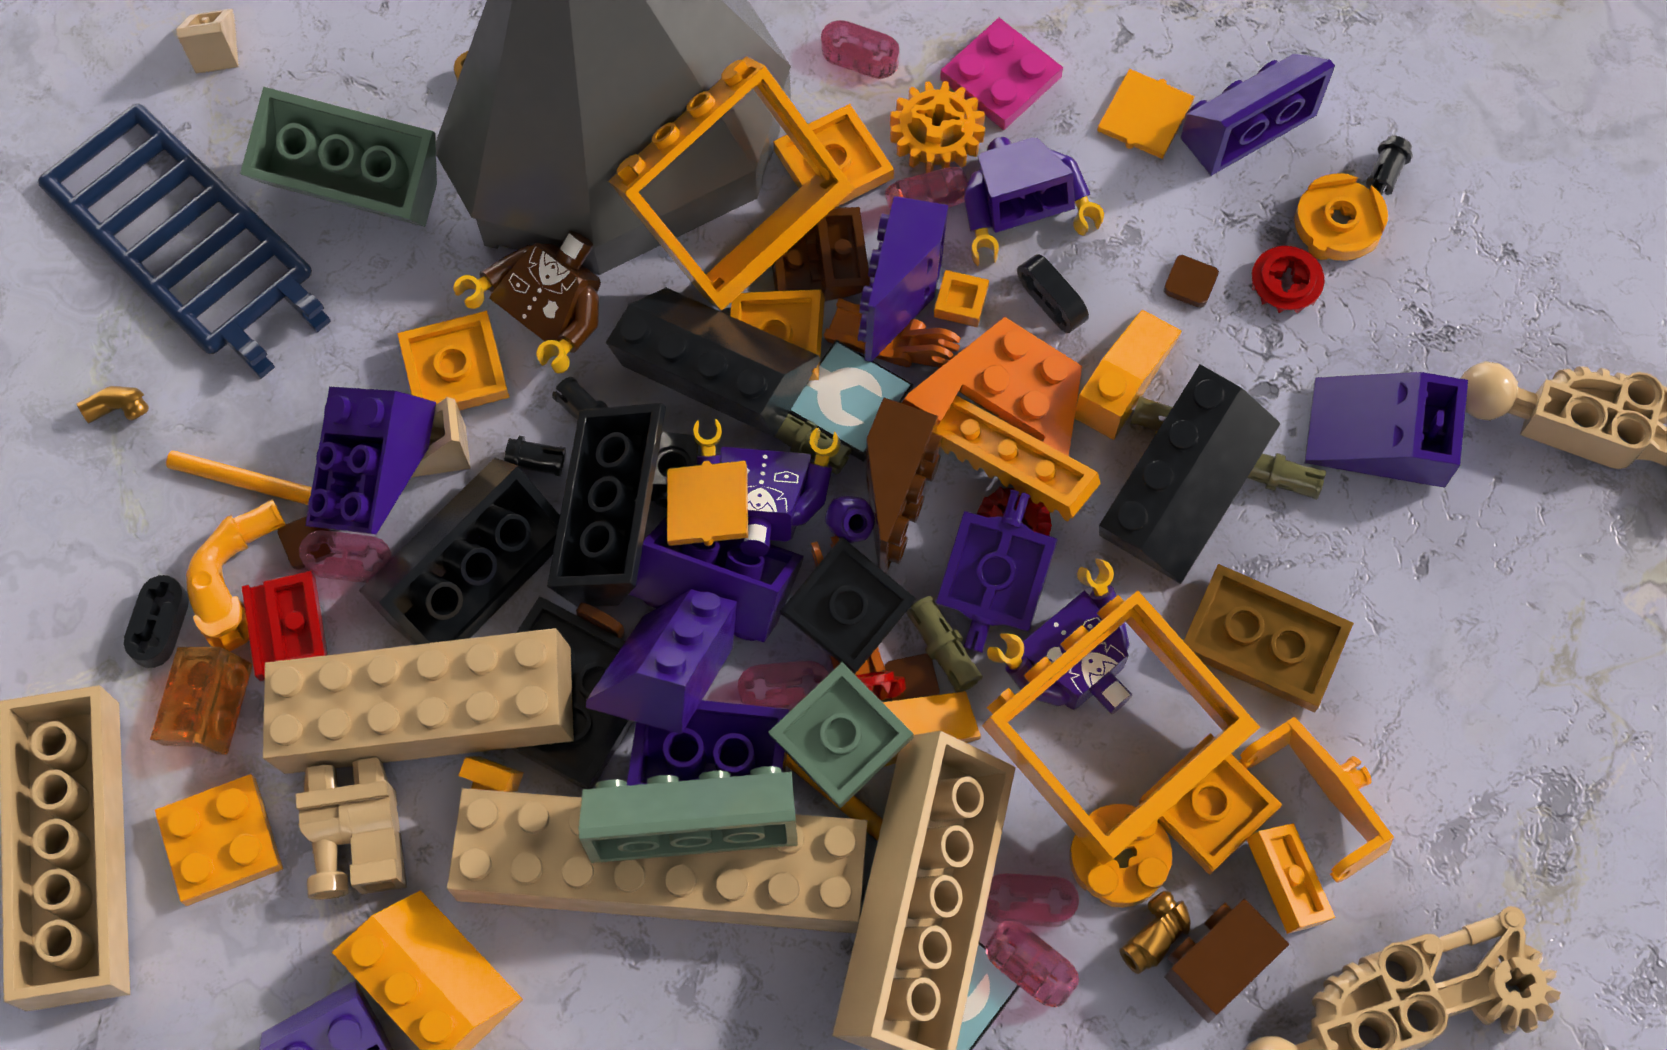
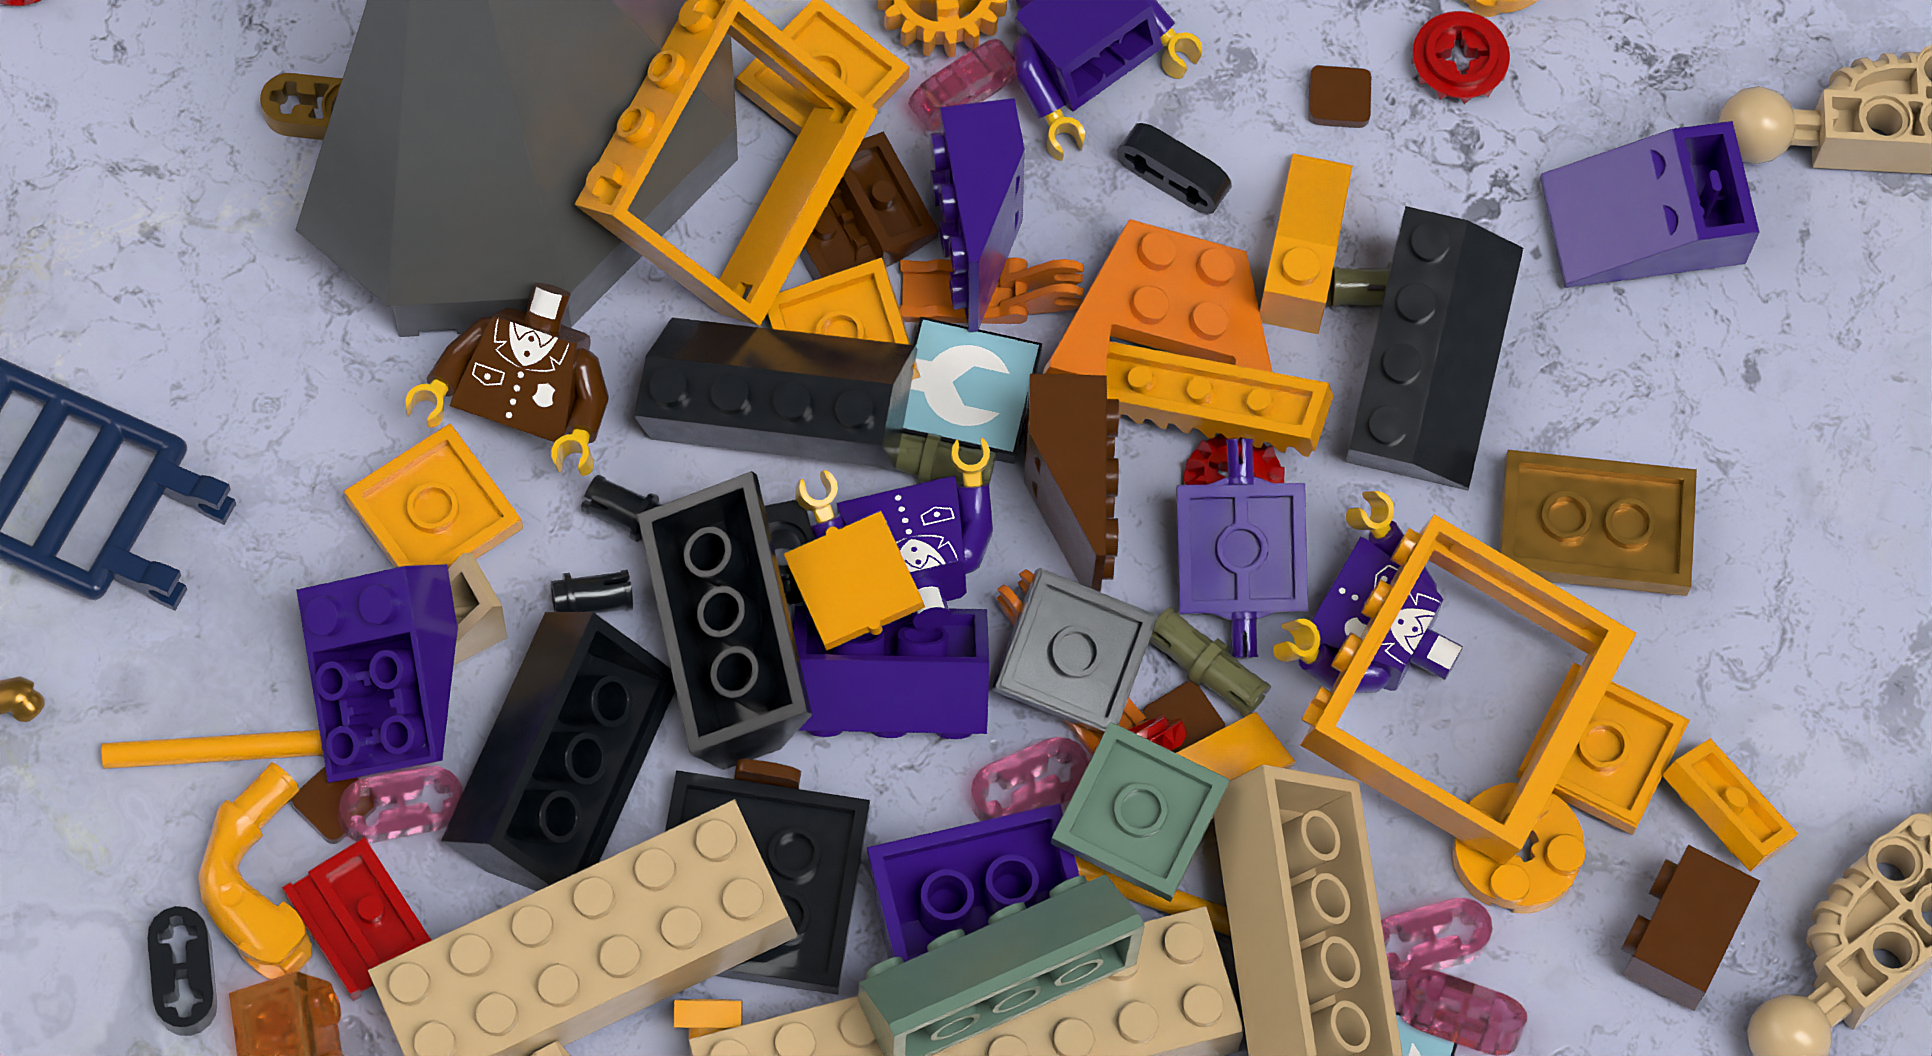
camera: 25 degrees left, 0 degrees up
sand green slope [240,86,437,227] -> none
dark purple slope [586,589,737,734] -> none
dark purple plant [825,496,875,544] -> none
light orange plate [934,270,989,327] -> none
pearl gold arm [1119,891,1191,974] -> none
light orange piece [1239,716,1394,883] -> none
olive pin [1248,453,1326,500] -> none

